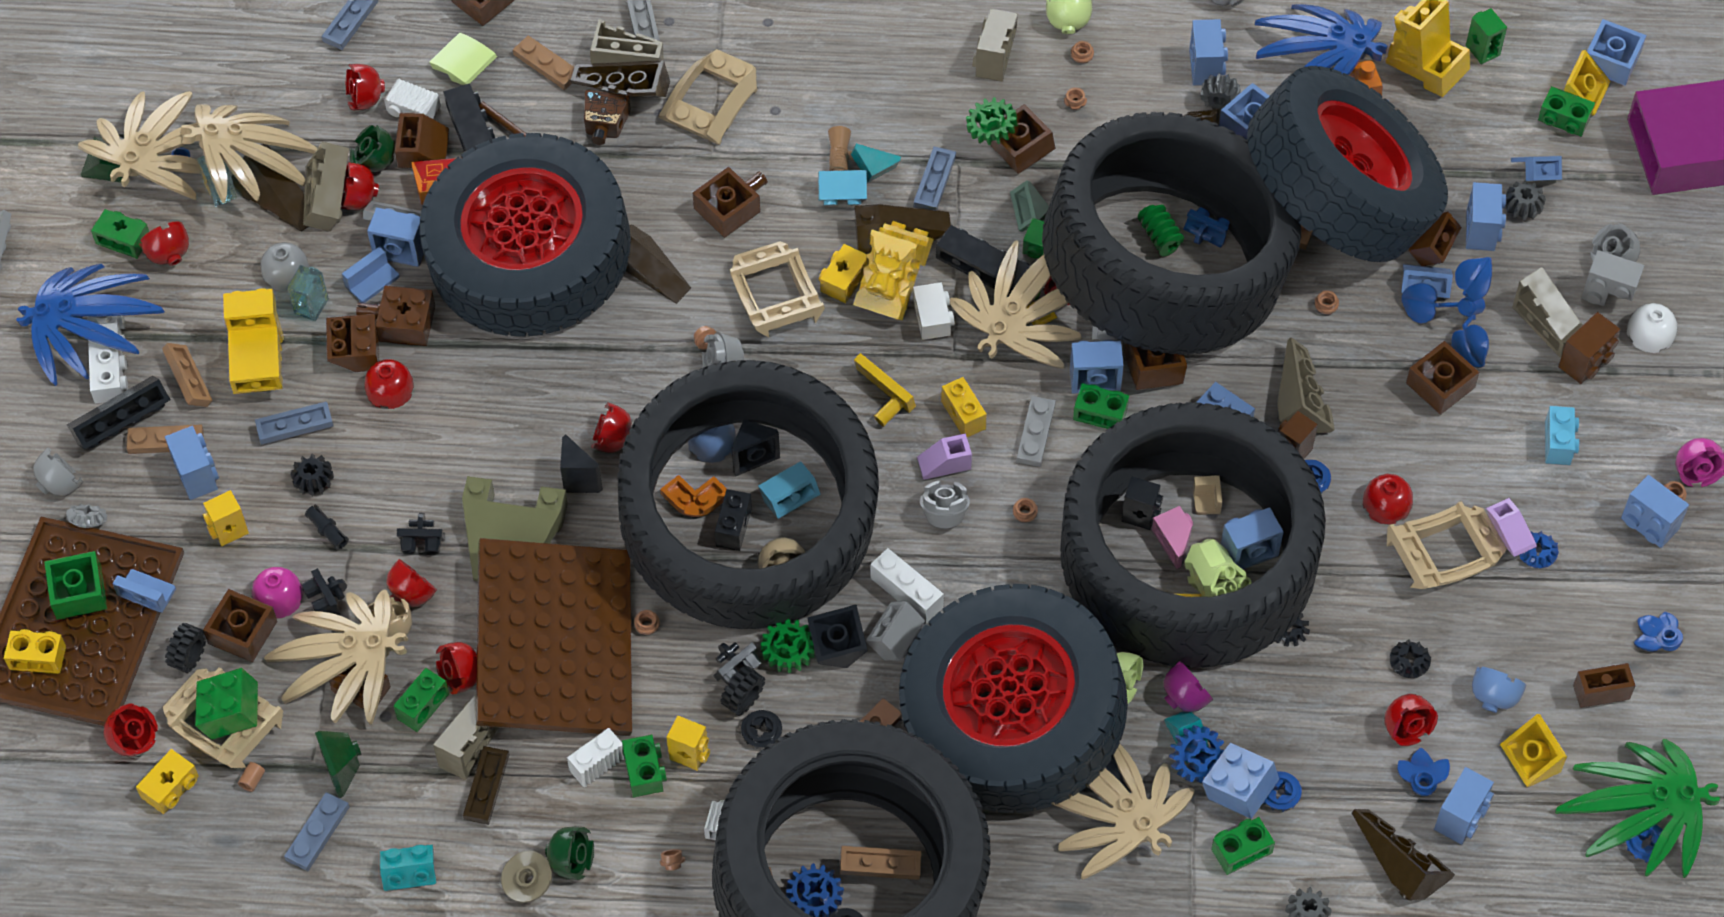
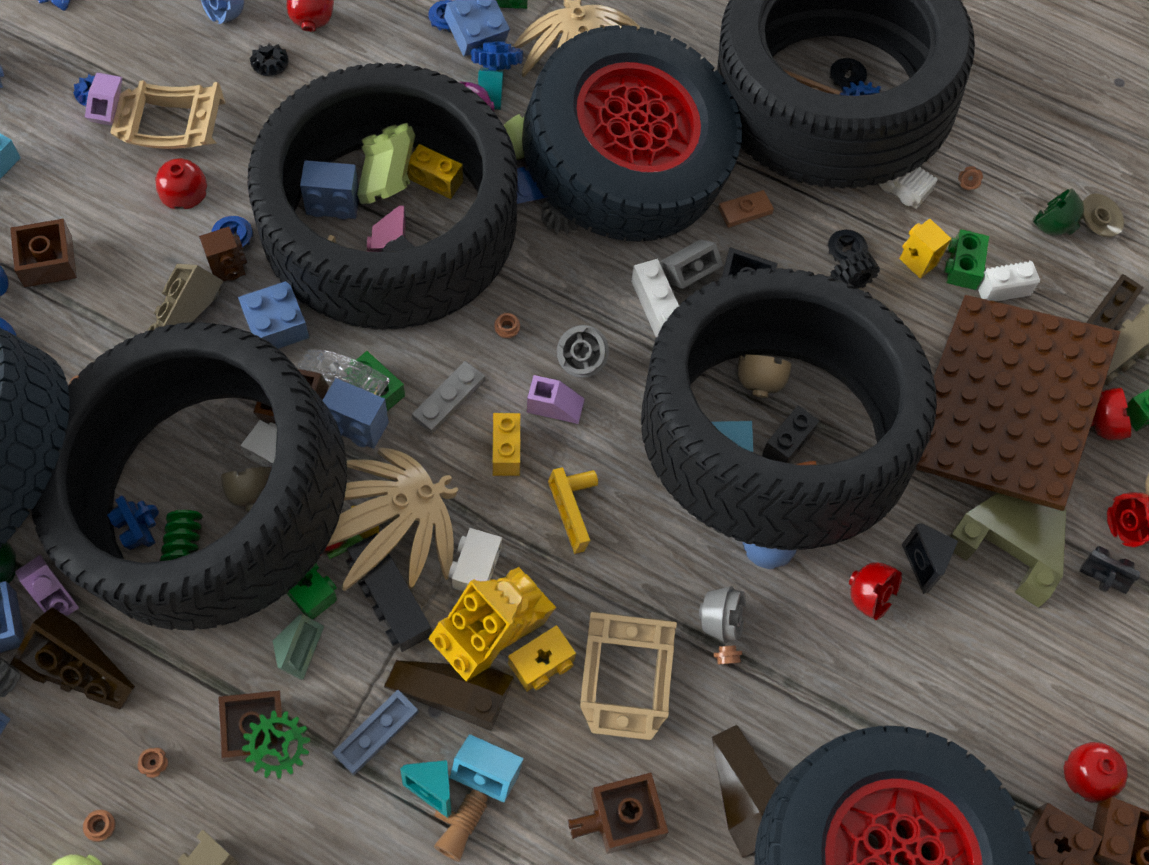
camera: 160 degrees left, 5 degrees up
none -> clear slope [295,349,390,396]

